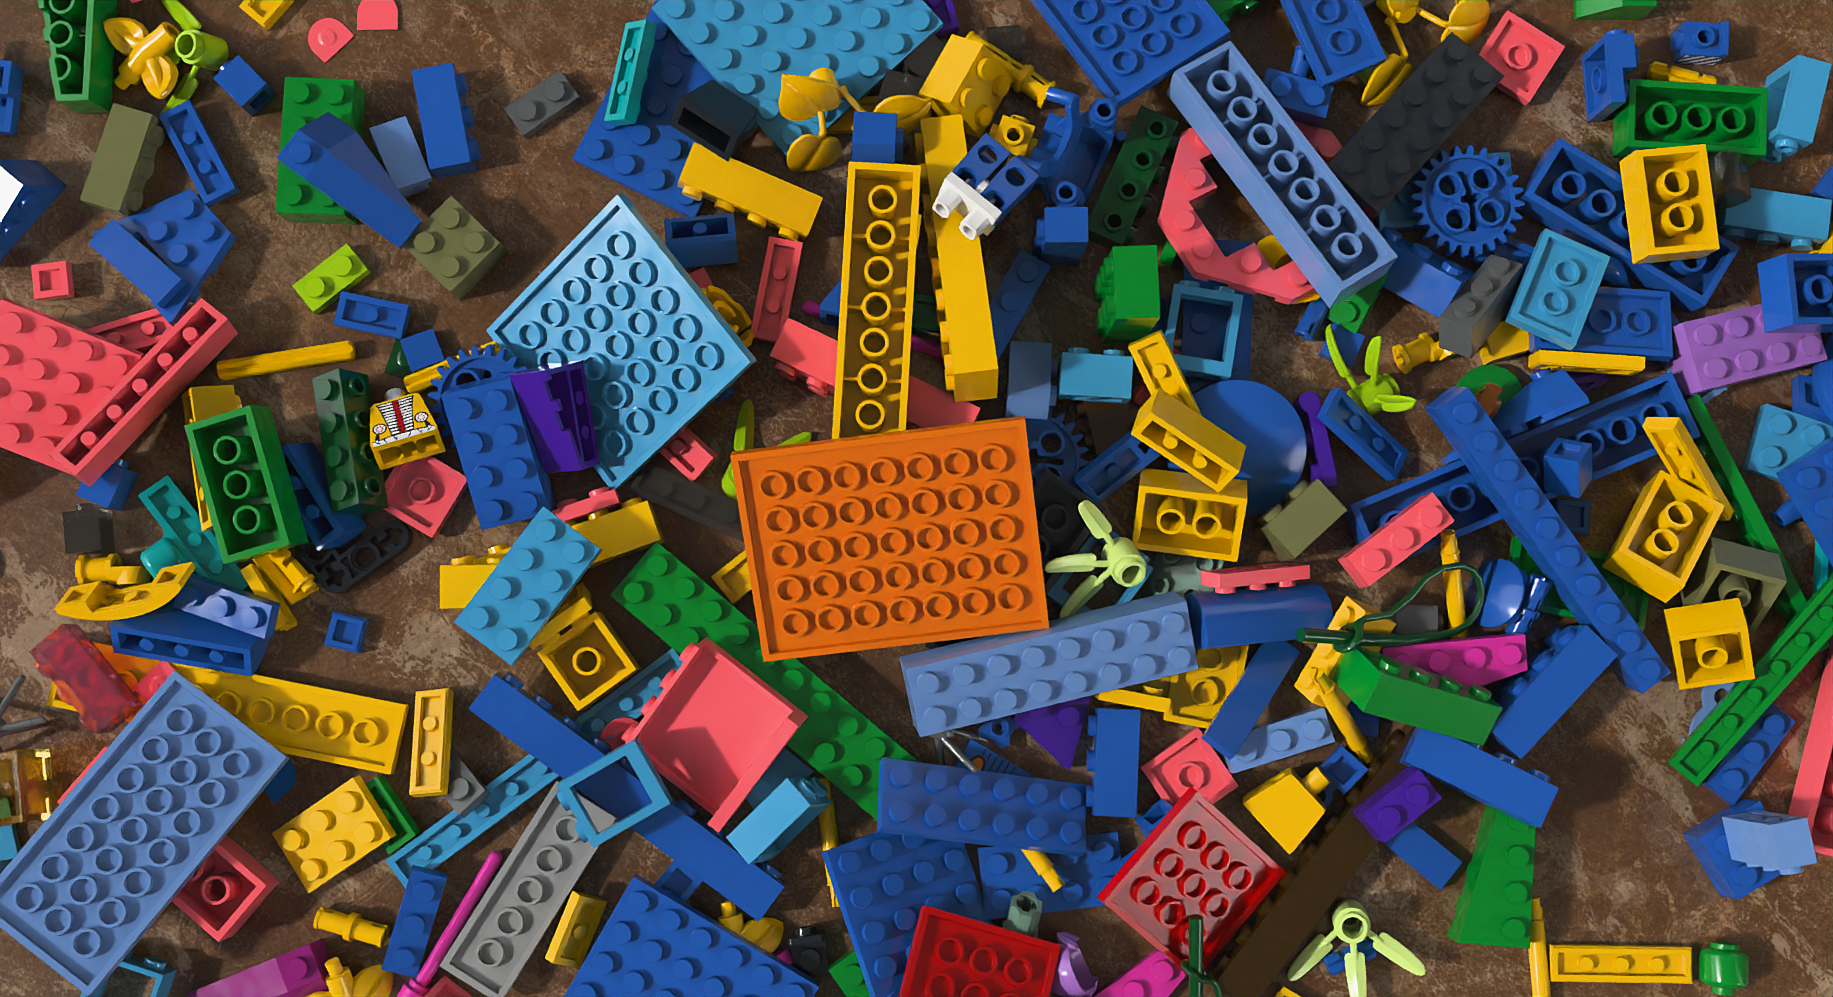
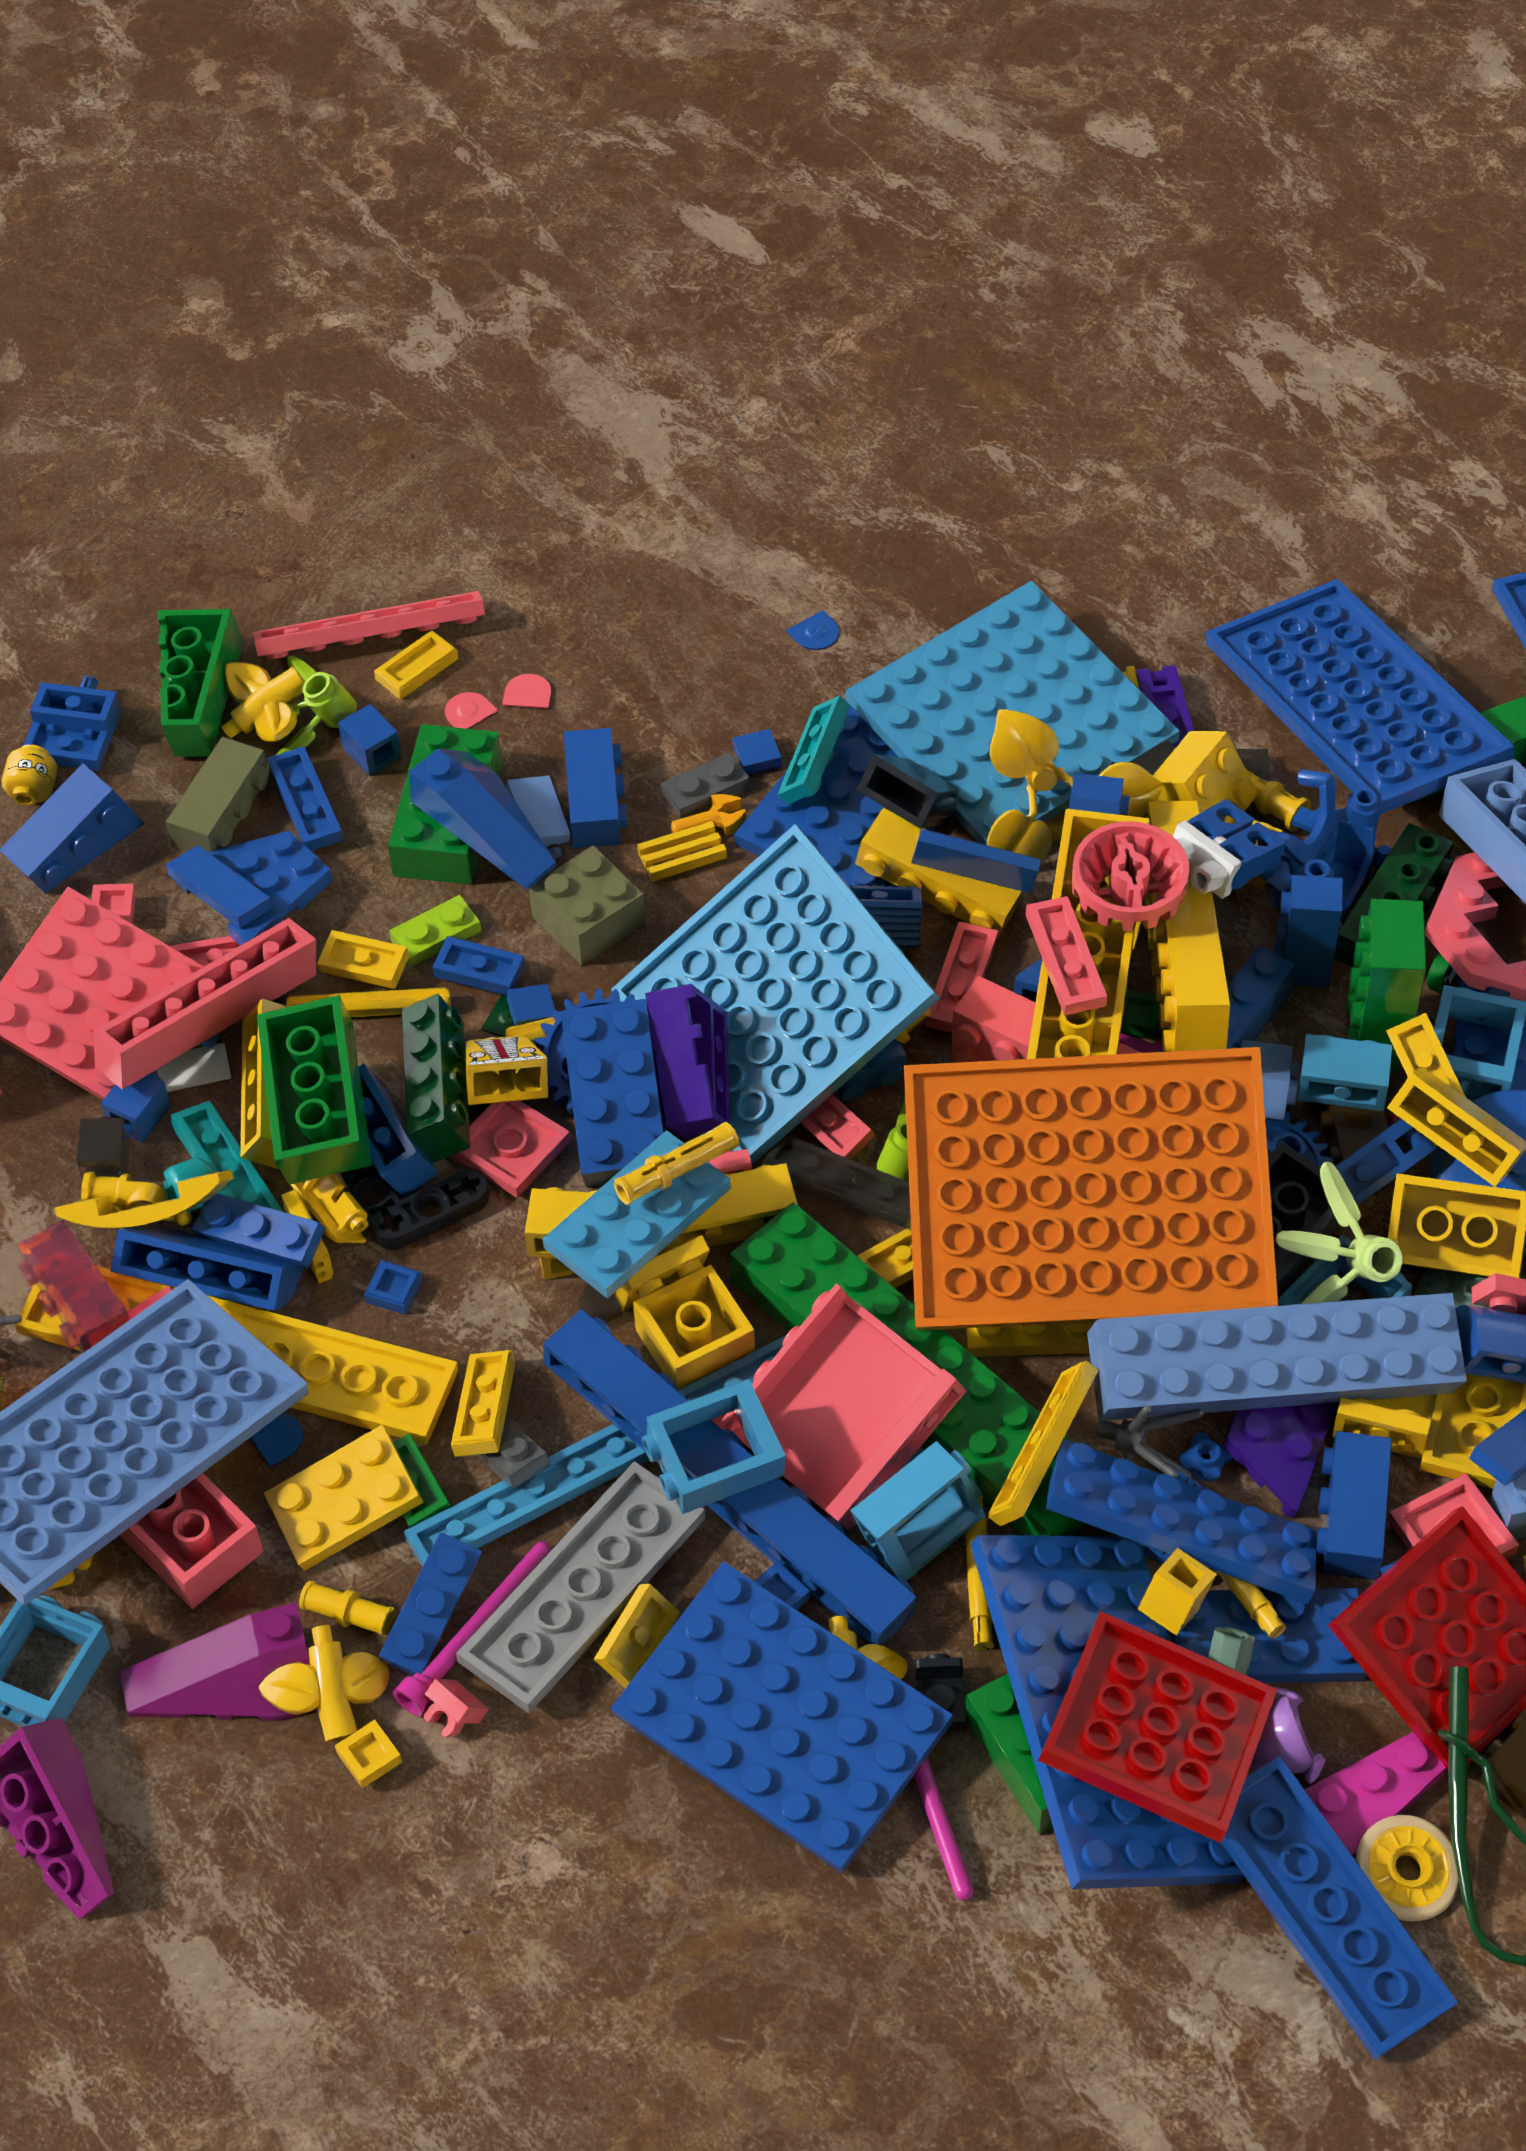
camera: 10 degrees right, 30 degrees down
none -> white sticker [157,1043,231,1092]
none -> yellow plate [317,930,410,989]
none -> yellow pin [614,1122,739,1205]
none -> yellow tile [637,821,727,882]
none -> light orange bar [671,794,747,837]
none -> blue tile [733,729,782,774]
none -> blue tile [911,829,1041,893]
none -> yellow tile [988,1361,1098,1526]
none -> coral plate [1026,896,1107,1016]
none -> coral gear [1072,821,1189,931]
none -> yellow brick [1138,1548,1217,1636]

